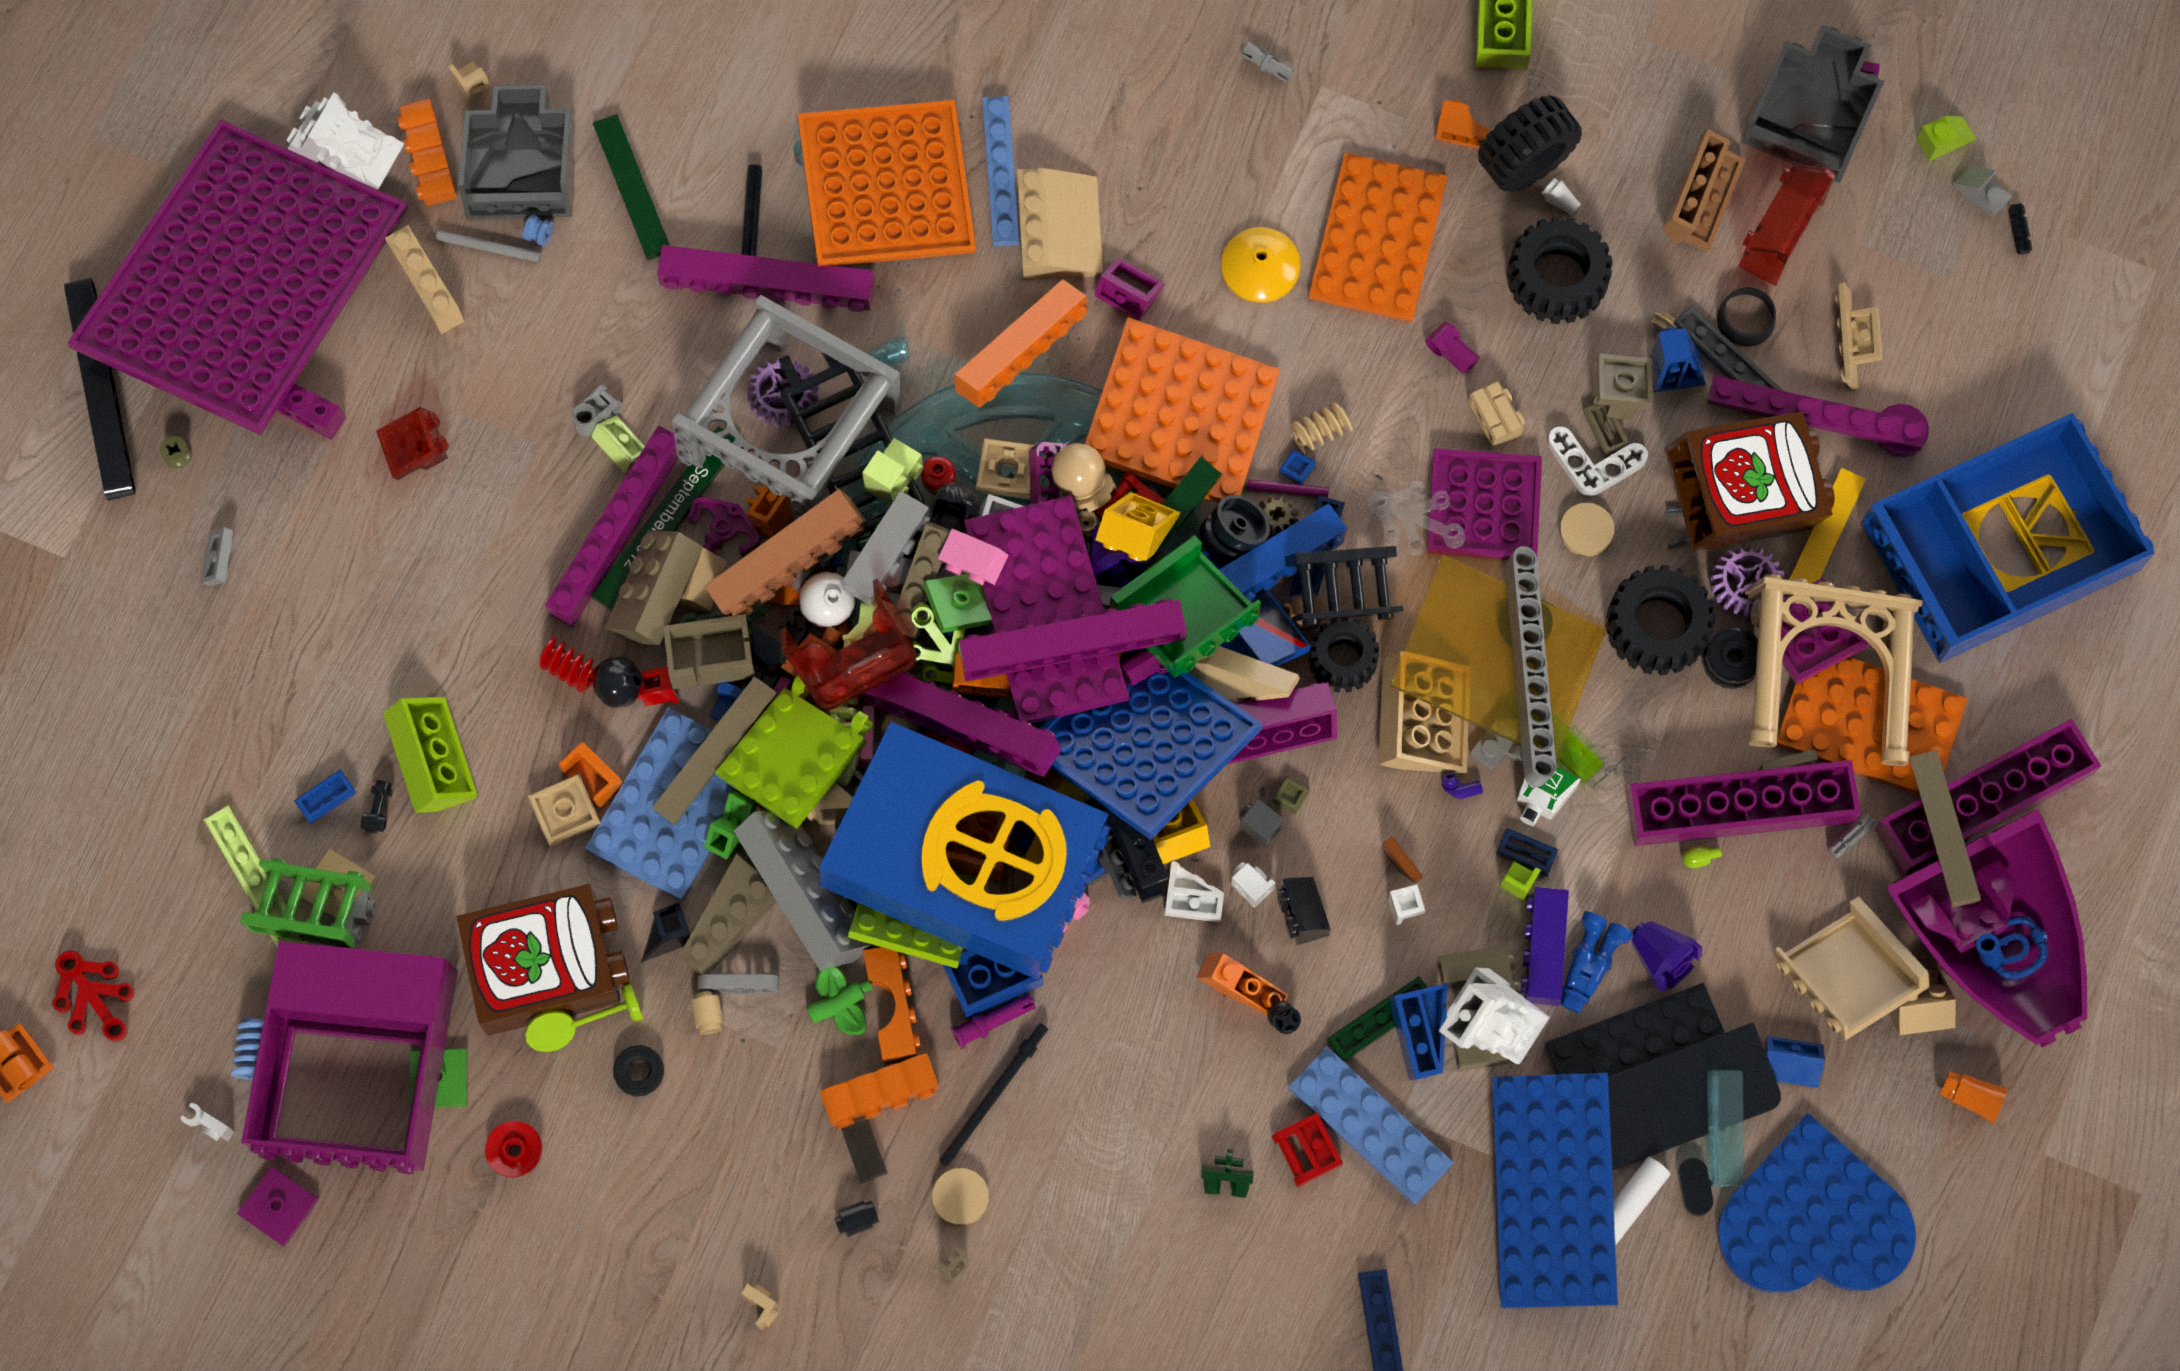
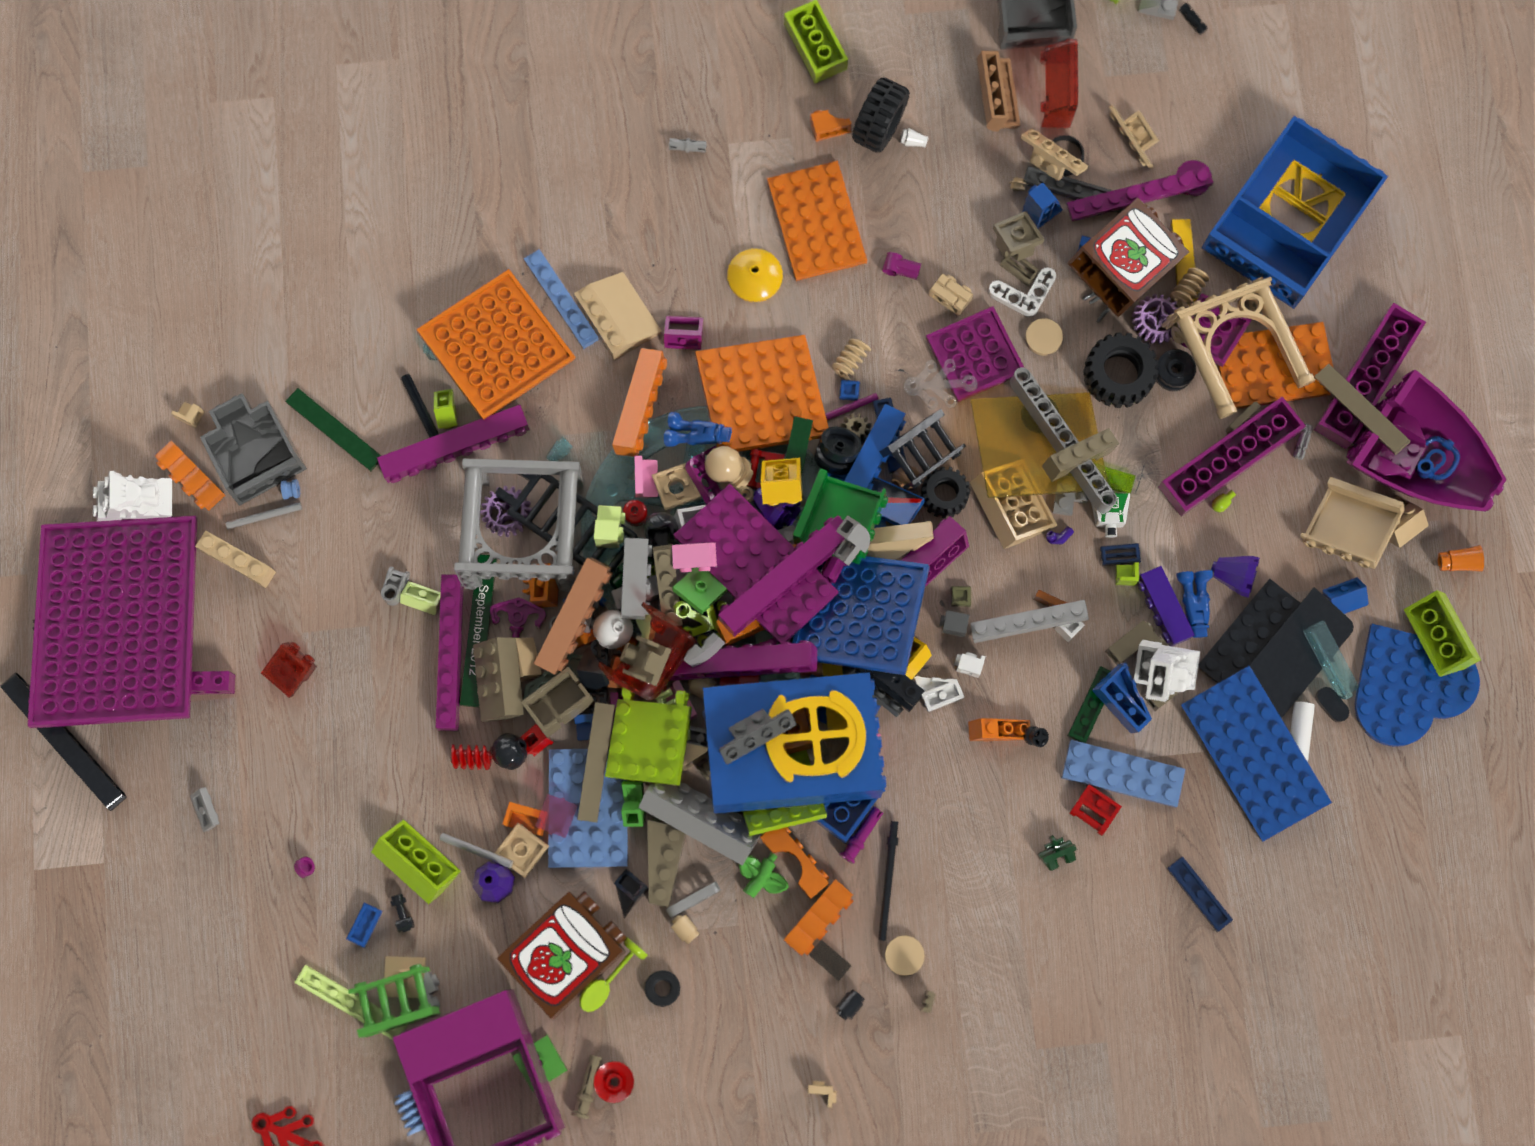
camera: 30 degrees left, 5 degrees up
olive wheel [160,436,192,469] -> none
black slope [1277,877,1331,945] -> none
black tyre [1507,217,1613,324] -> none
none -> magenta tile [294,857,315,878]
none -> lime slope [434,389,457,429]
none -> light grey bar [440,833,513,868]
none -> dark purple cone [472,861,515,903]
none -> clear pink piece [535,794,578,838]
none -> dark tan pin [571,1055,602,1119]
none -> dark tan panel [620,636,672,686]
none -> bright pink panel [634,456,658,498]
none -> blue piece [664,412,732,447]
none -> light grey slope [683,633,725,667]
none -> dark grey bracket [719,709,796,764]
none -> light grey brick [833,515,870,566]
none -> light grey plate [970,600,1089,643]
none -> tan bracket [1021,129,1088,181]
none -> dark tan arch [1042,428,1119,481]
none -> tan piece [1170,268,1210,309]
none -> lime slope [1403,590,1481,677]

